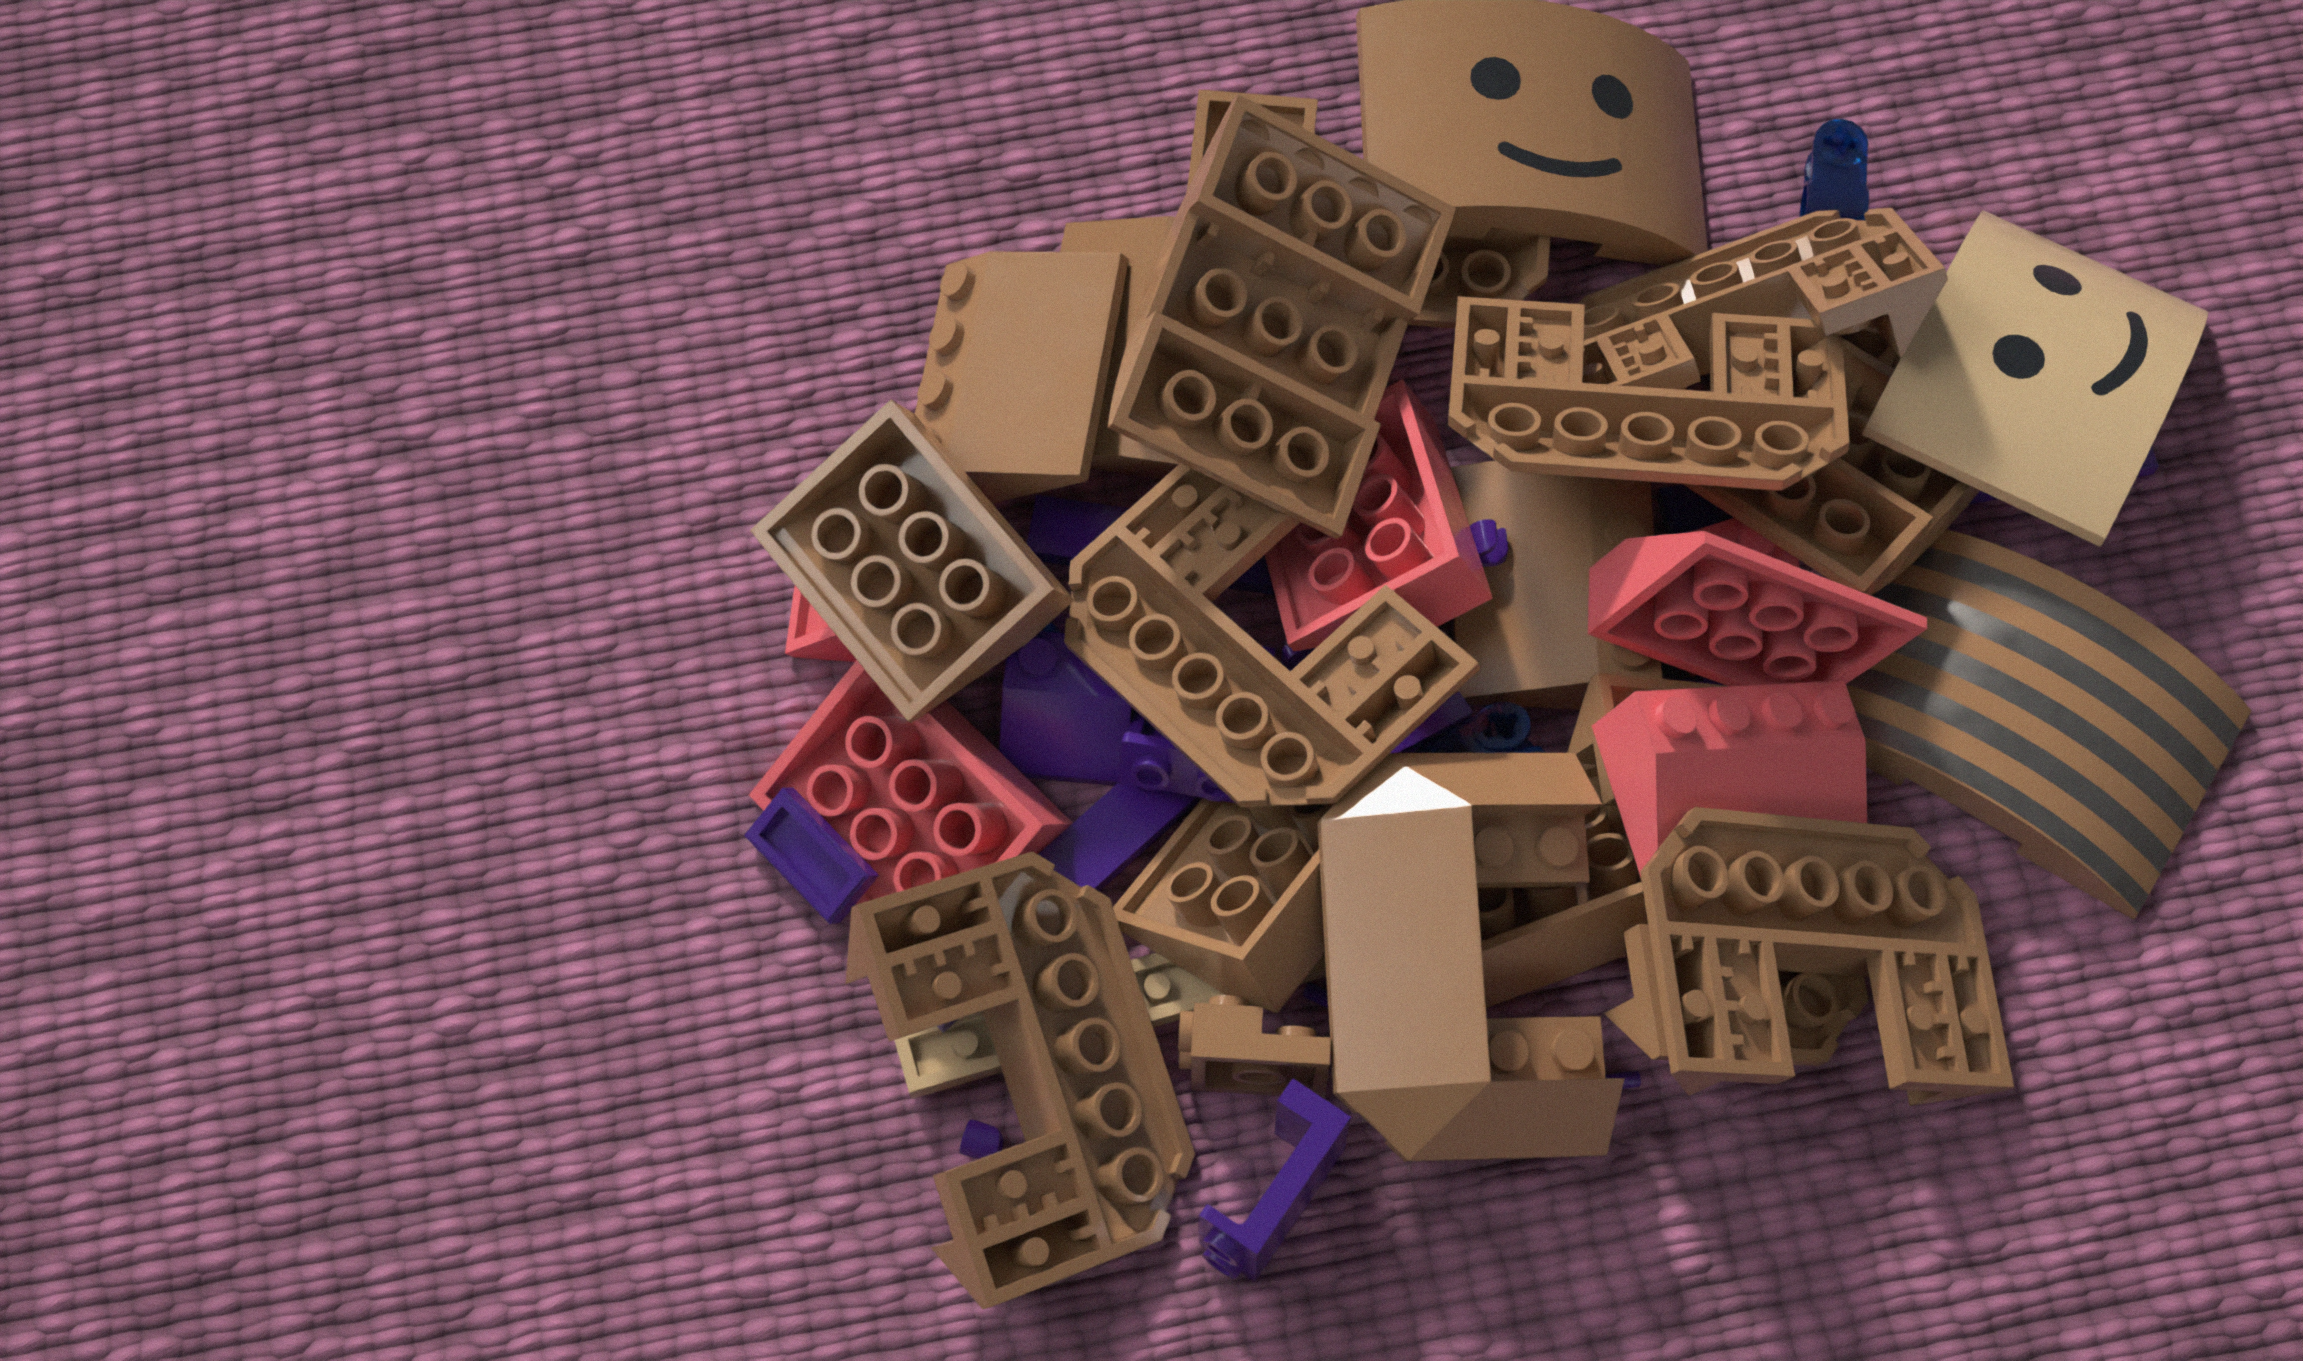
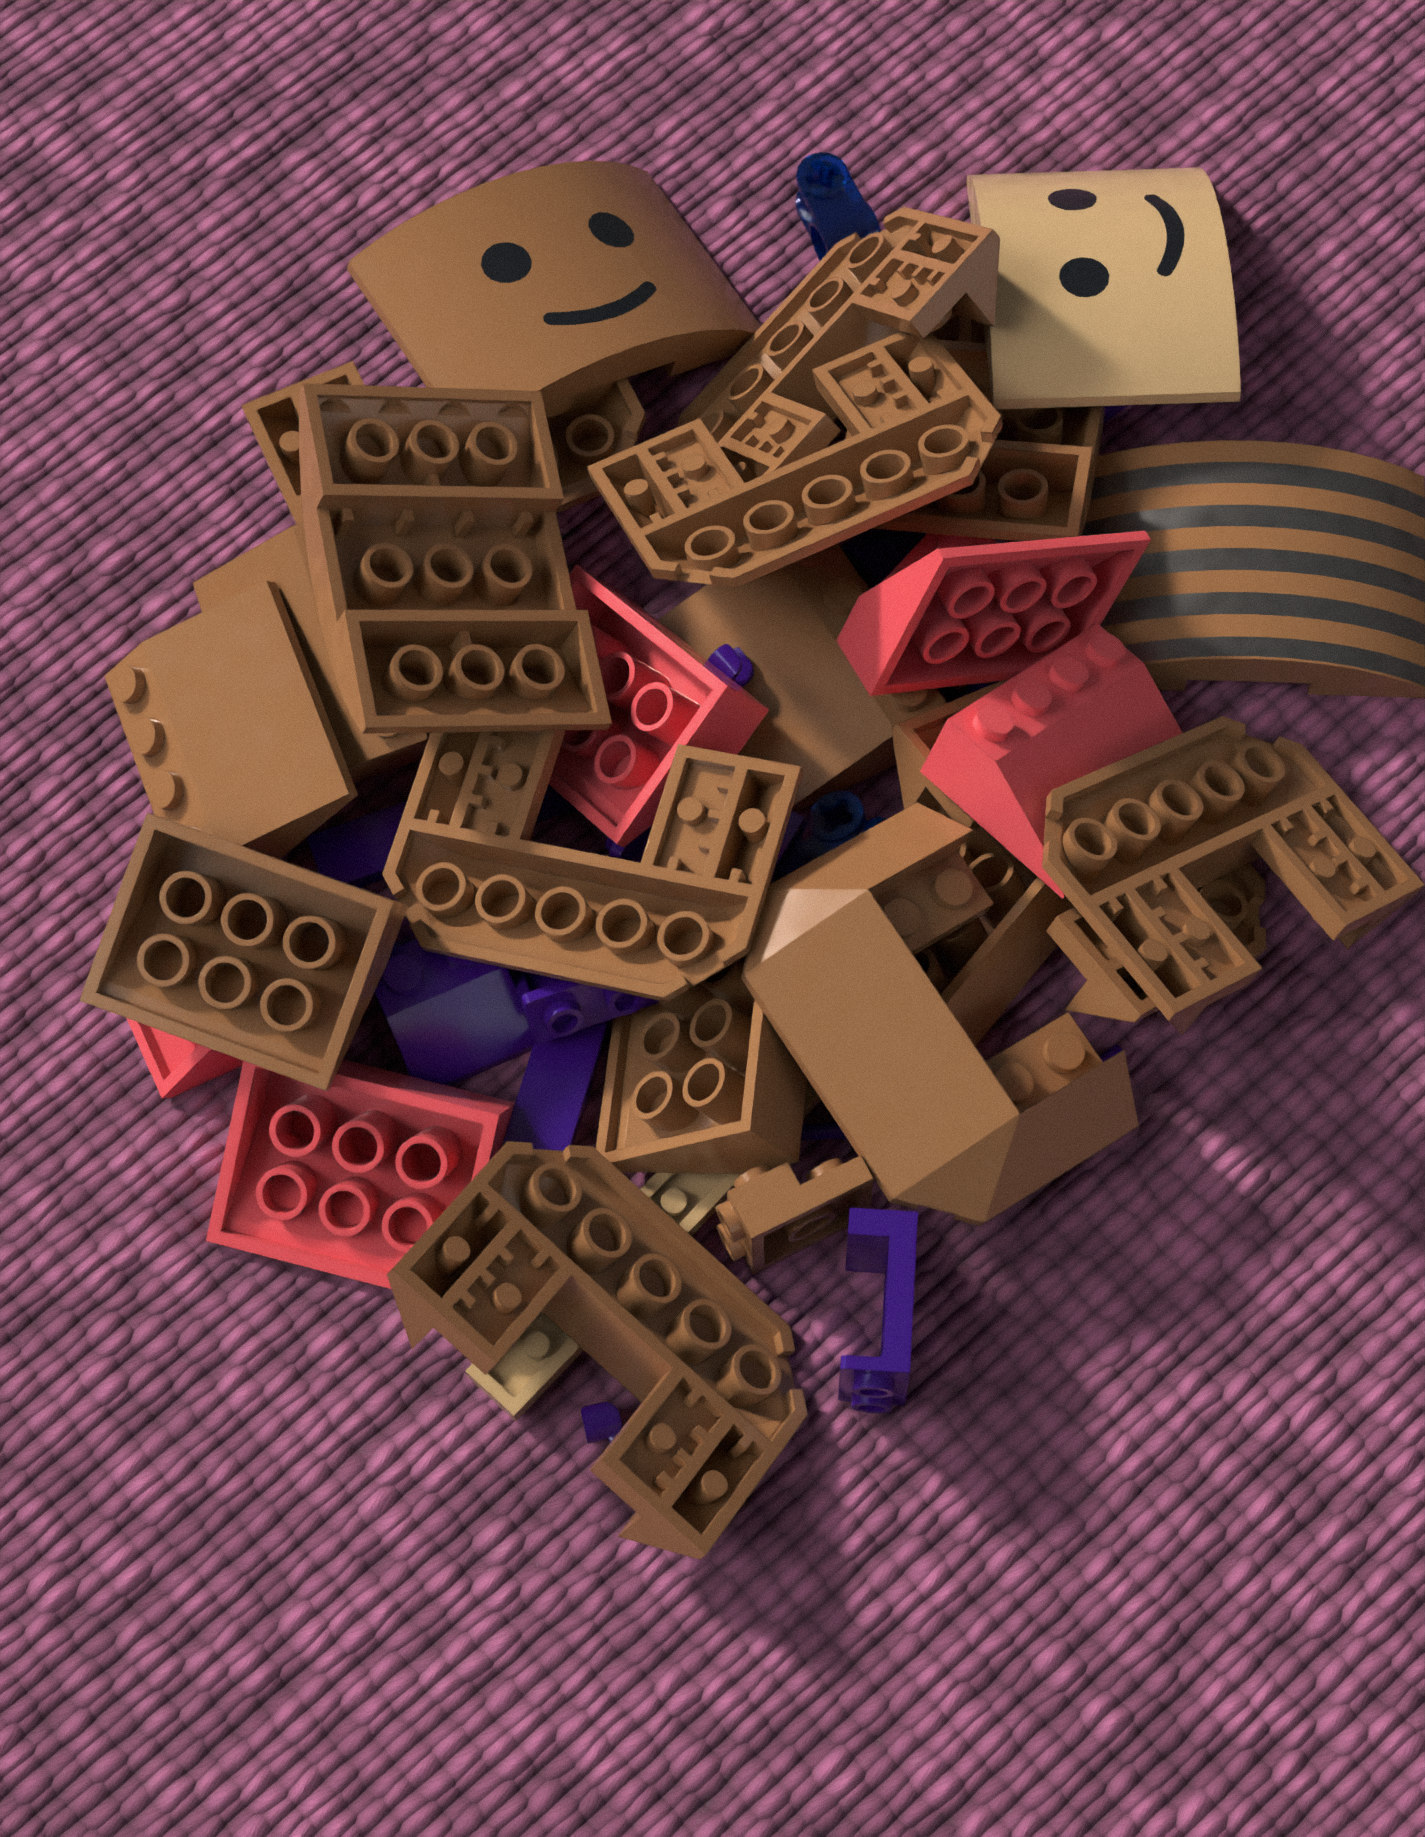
camera: 30 degrees left, 0 degrees up
dark purple tile [744,787,879,924] -> none

